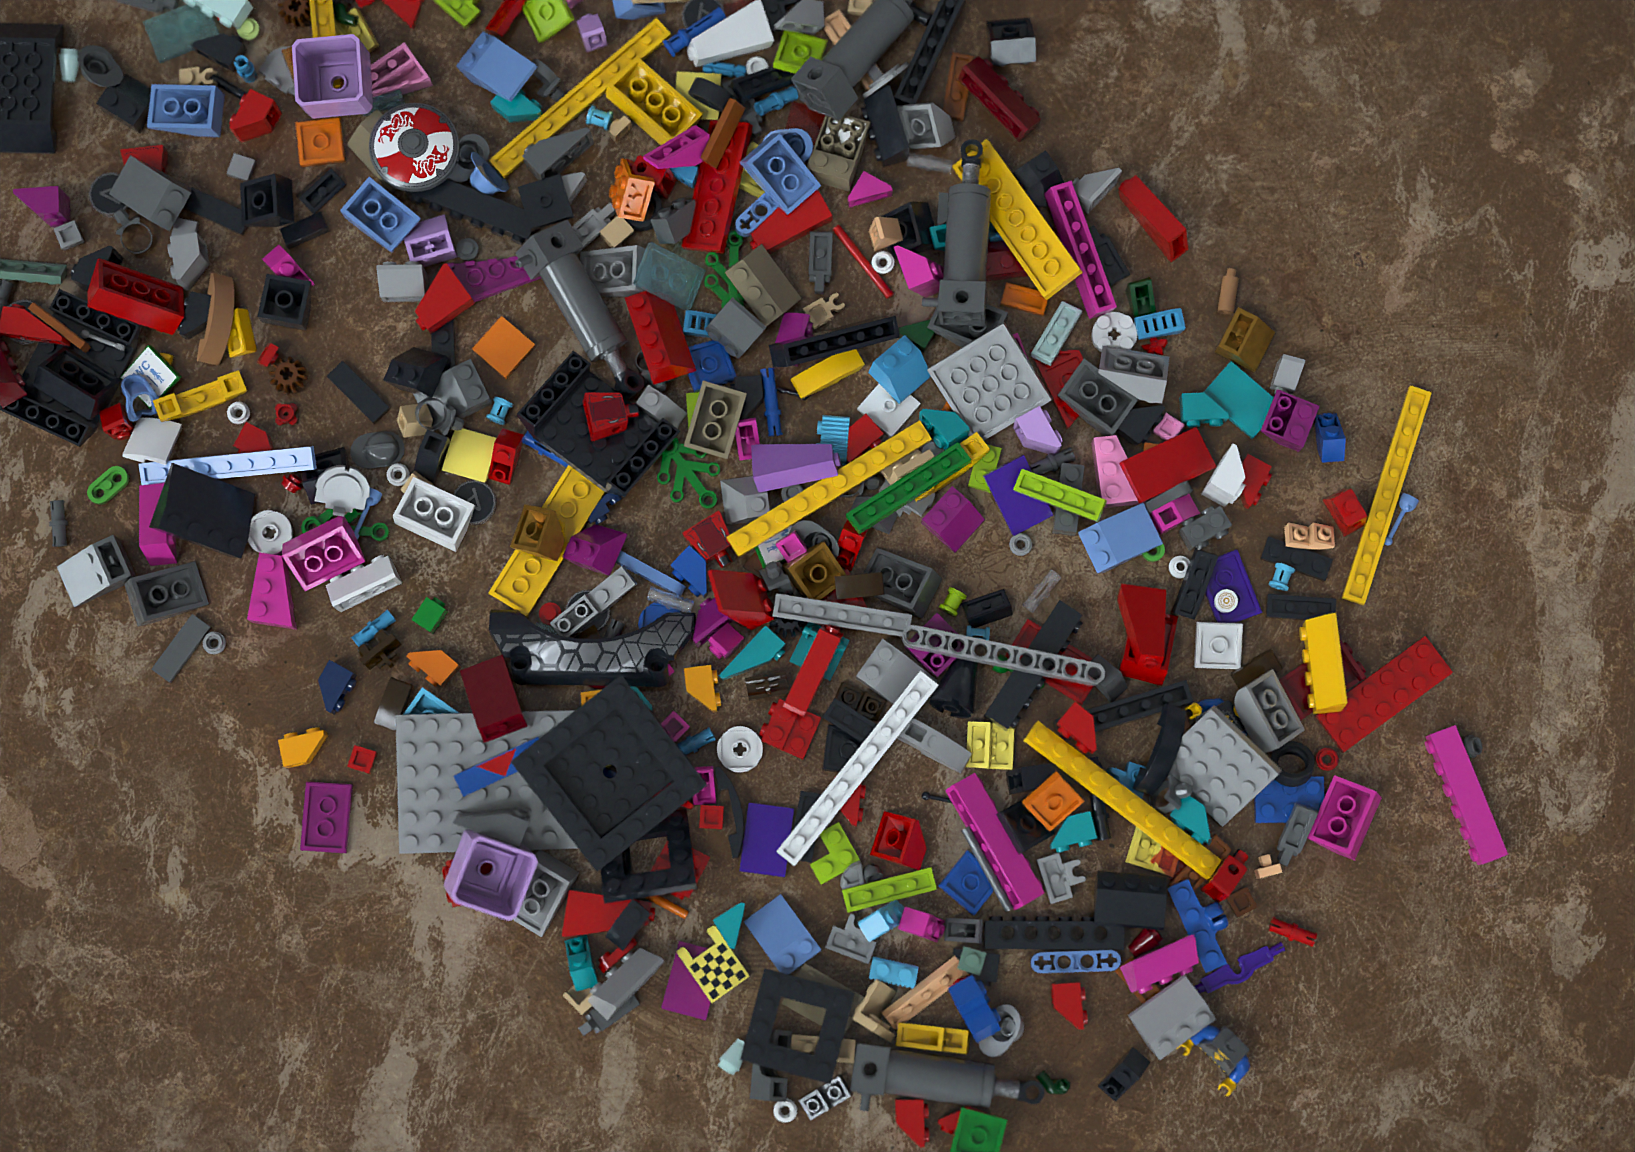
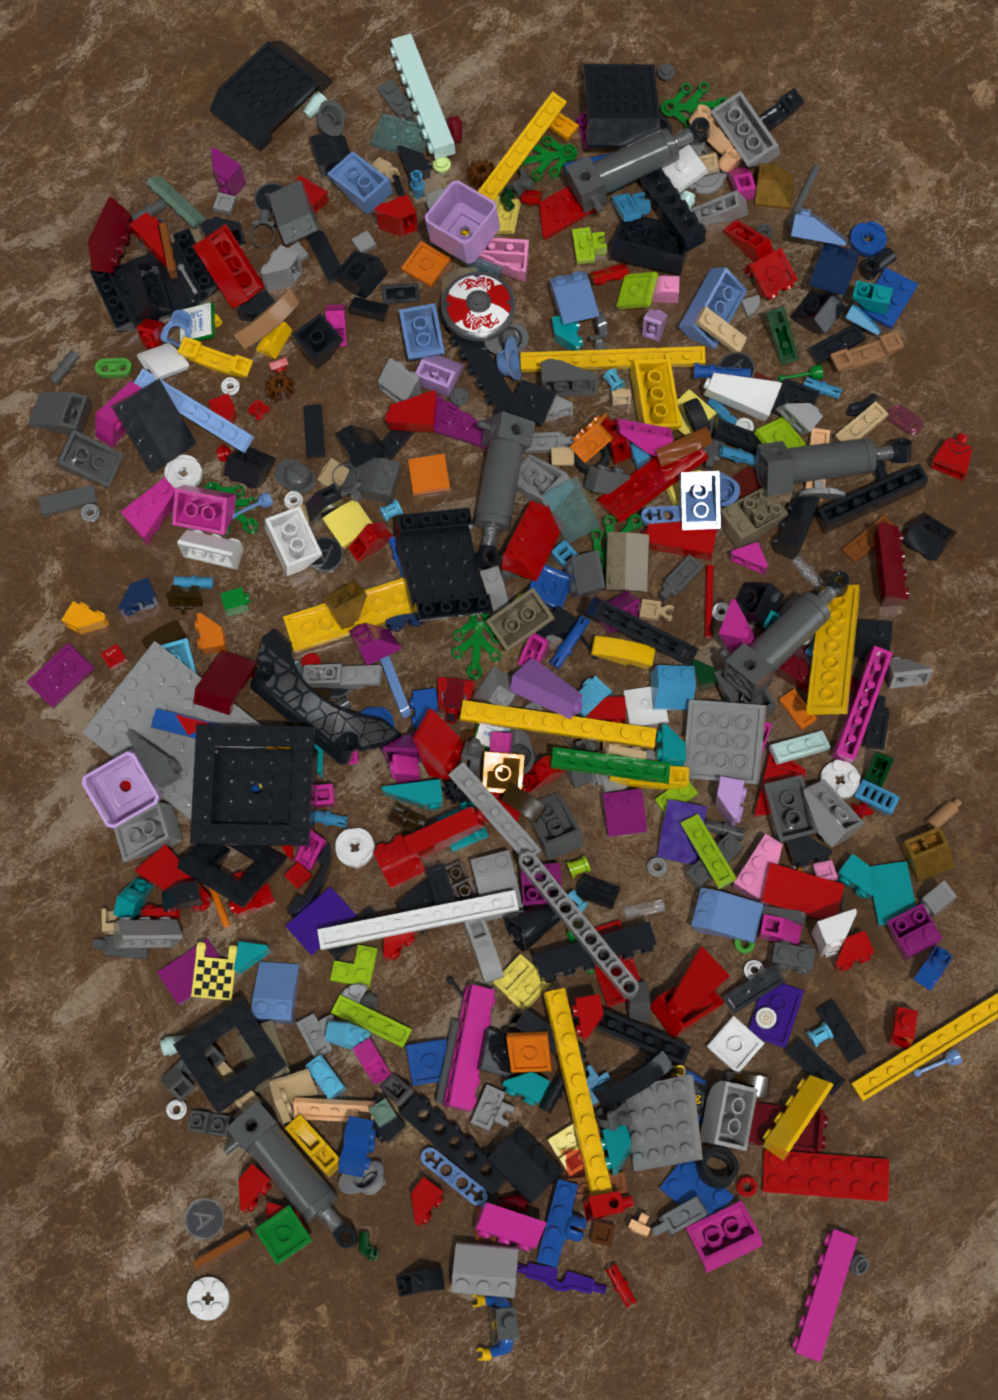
camera: 45 degrees right, 10 degrees down
piece [315,465,370,517] -> none
torso [582,392,638,441] -> none
clear pin [647,586,695,613] -> none
light orange slope [684,665,721,713] -> none
light nougat slope [869,217,903,252] -> none
red slope [870,811,927,871] -> none
light grey slope [897,103,956,149] -> none
red slope [1118,175,1189,263] -> none
light nougat slope [1284,522,1335,549] -> none

